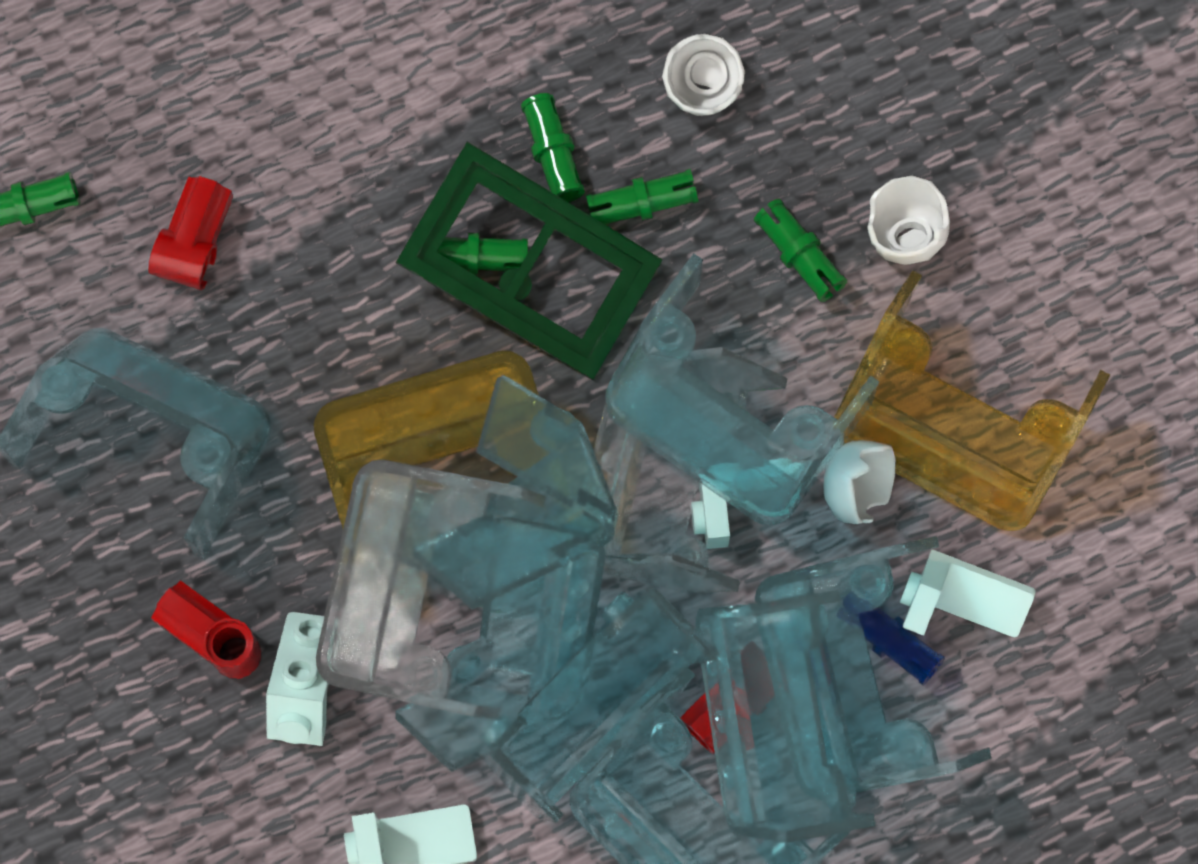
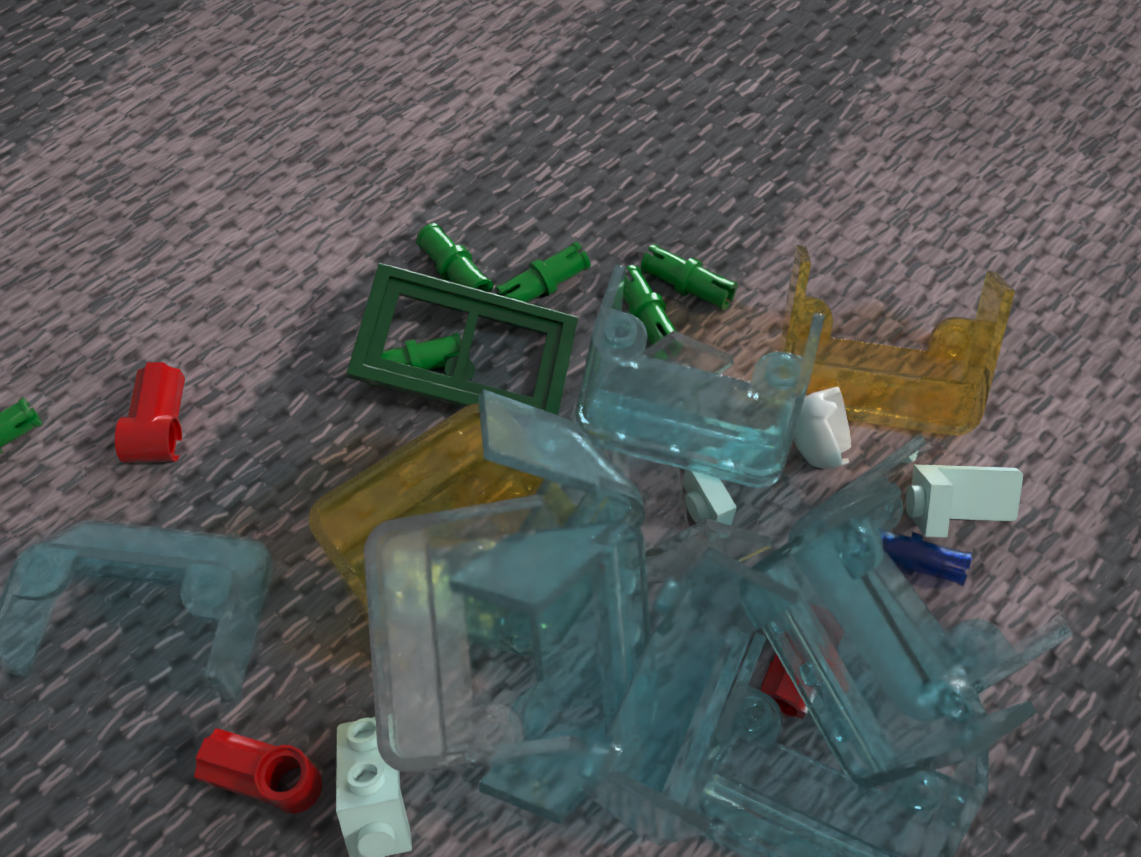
camera: 20 degrees left, 15 degrees down
white hair [662,34,745,116] -> none
white hair [867,175,950,265] -> none
none -> green pin [613,265,682,356]

